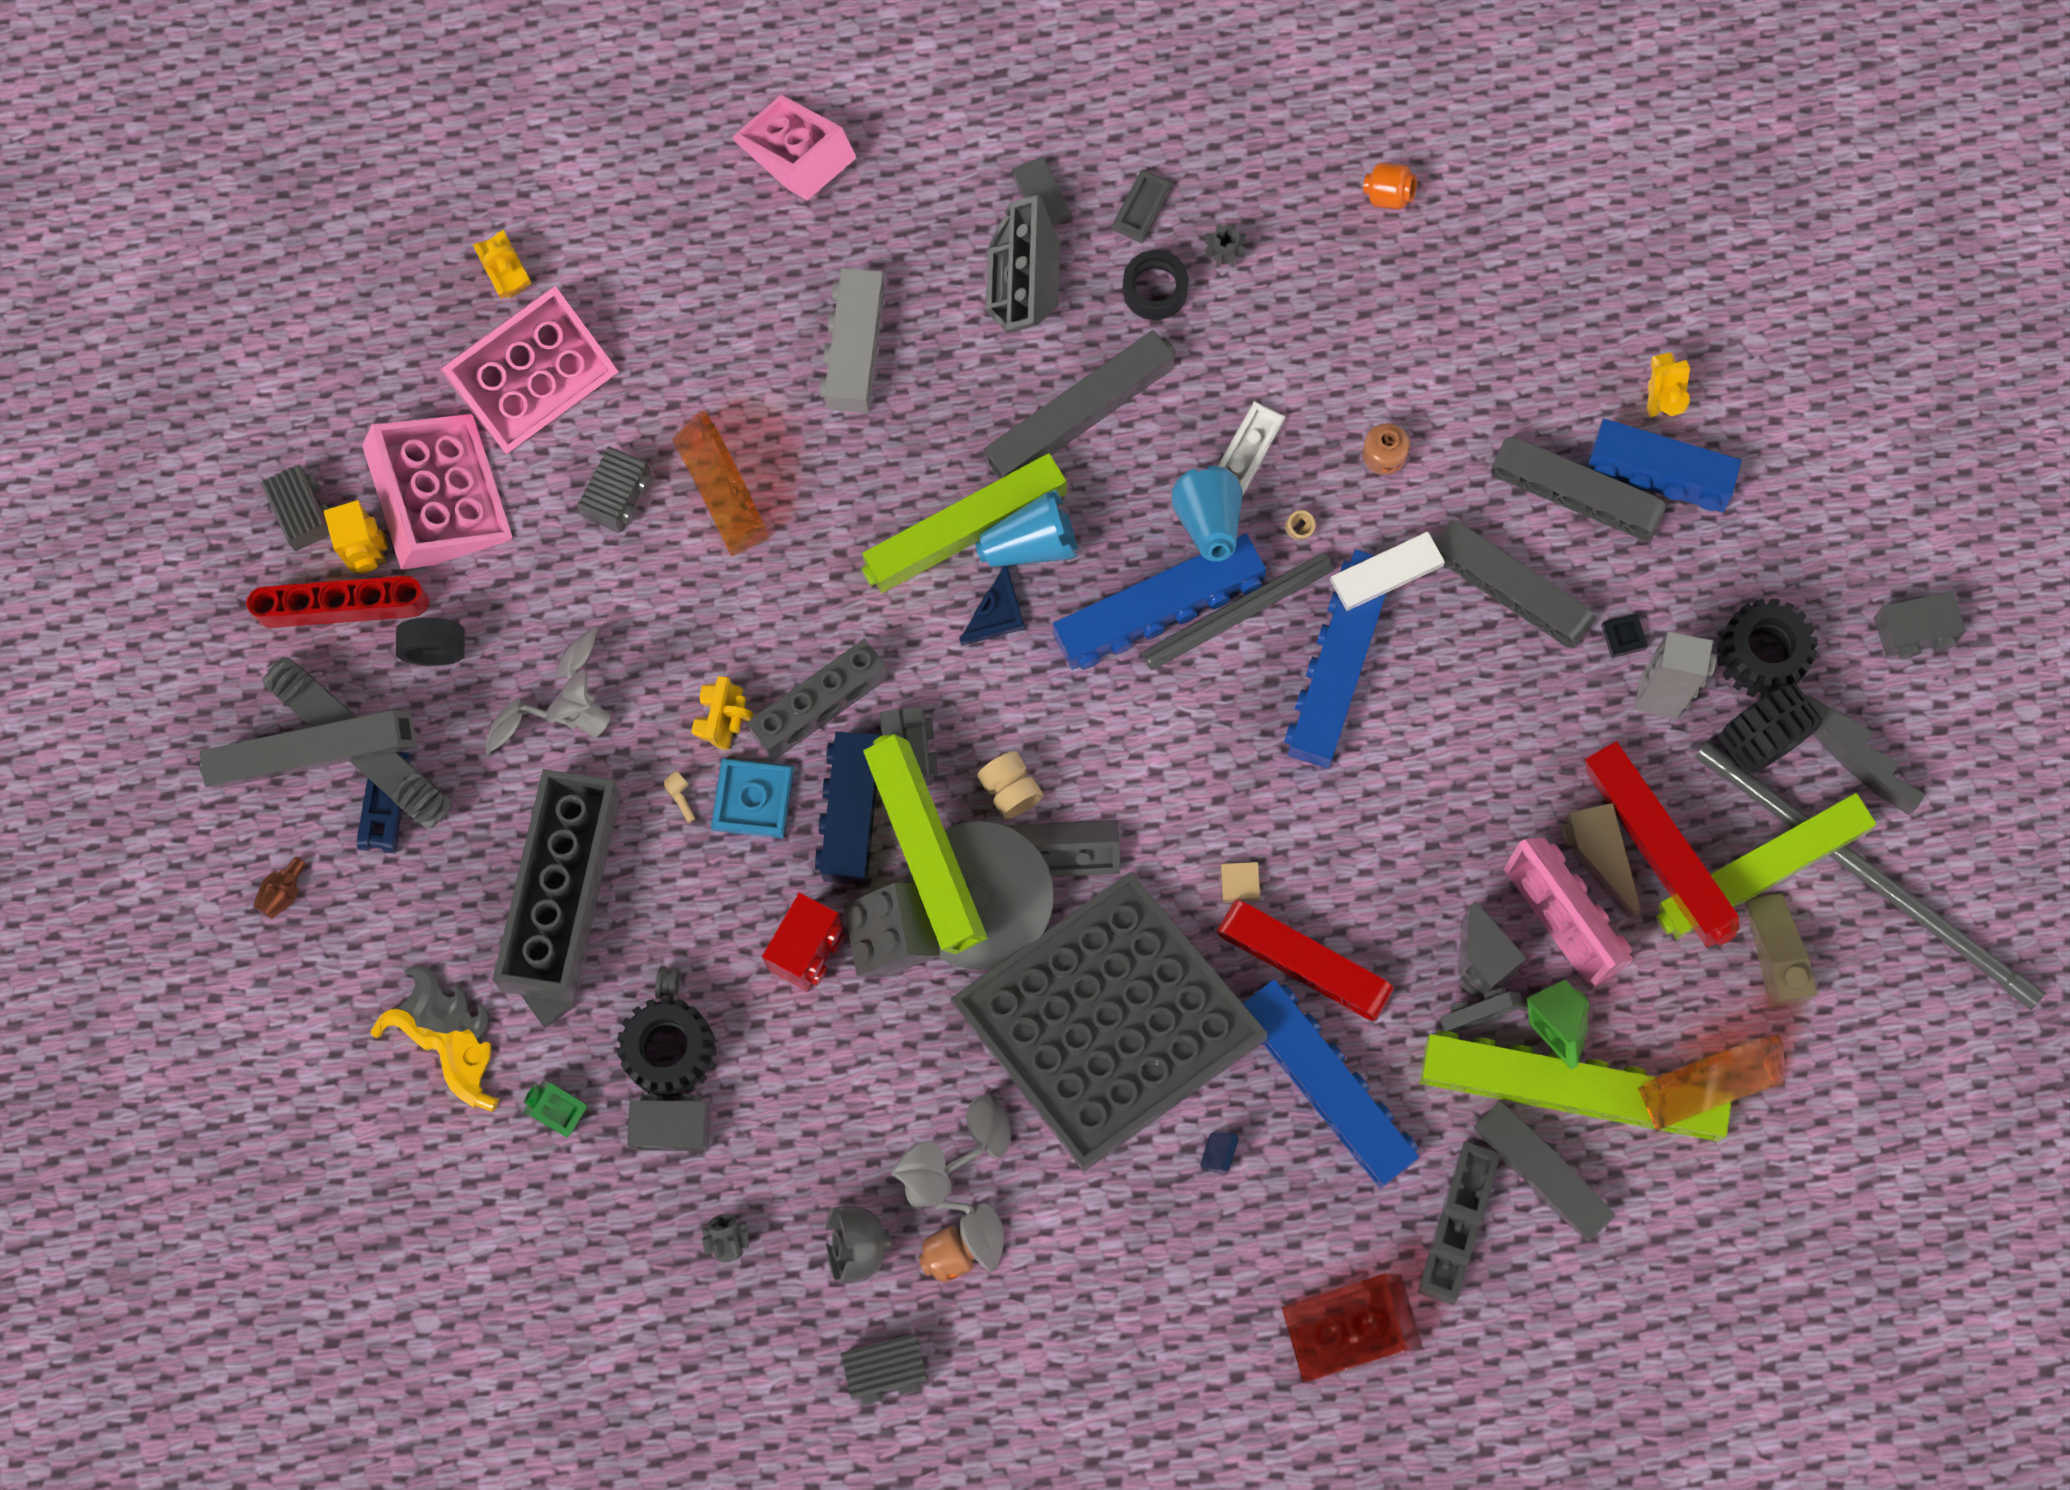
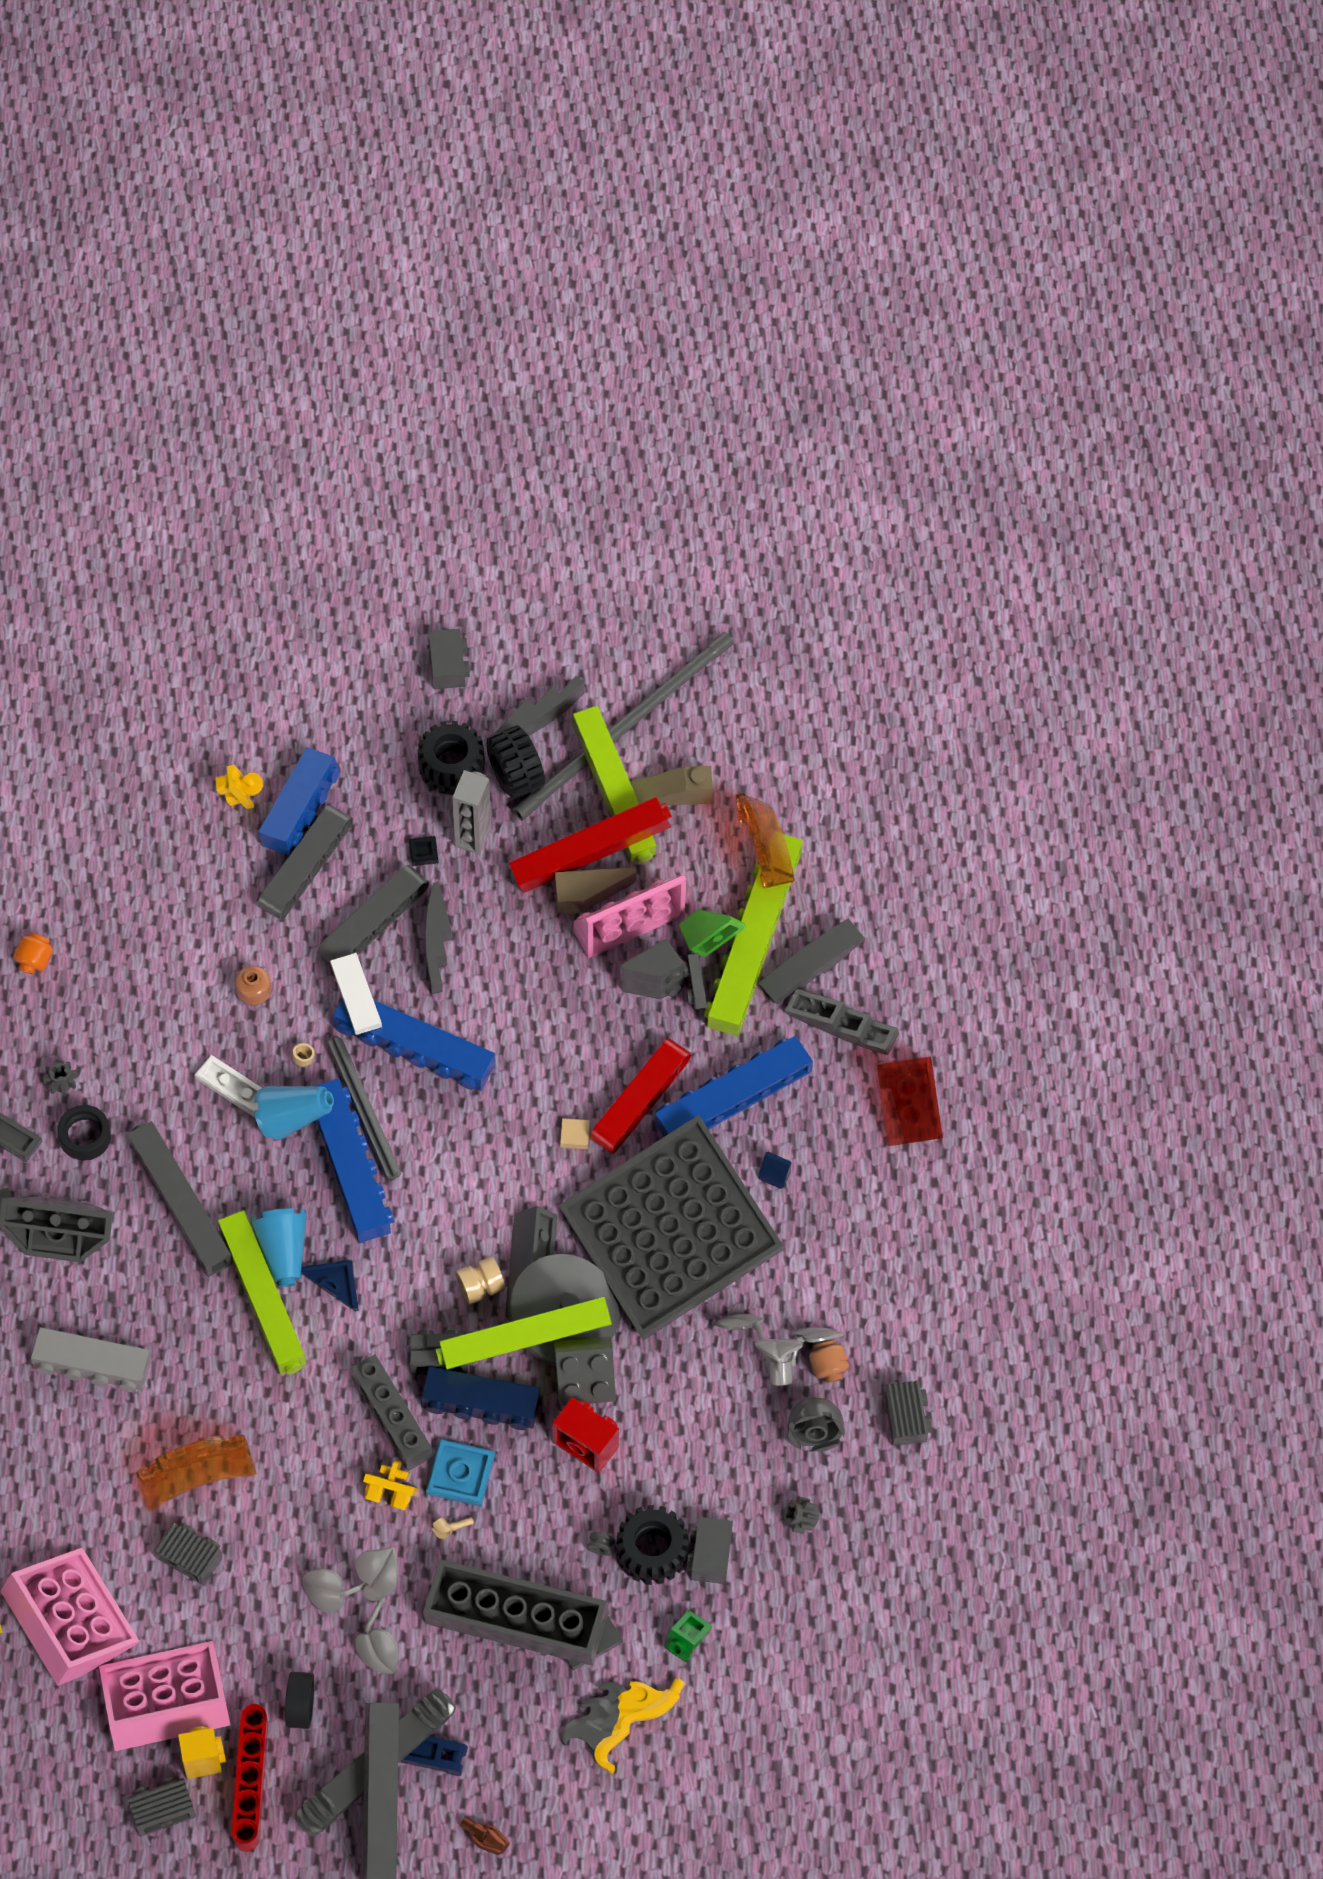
camera: 90 degrees left, 10 degrees down
none -> dark grey slope [425,881,452,994]

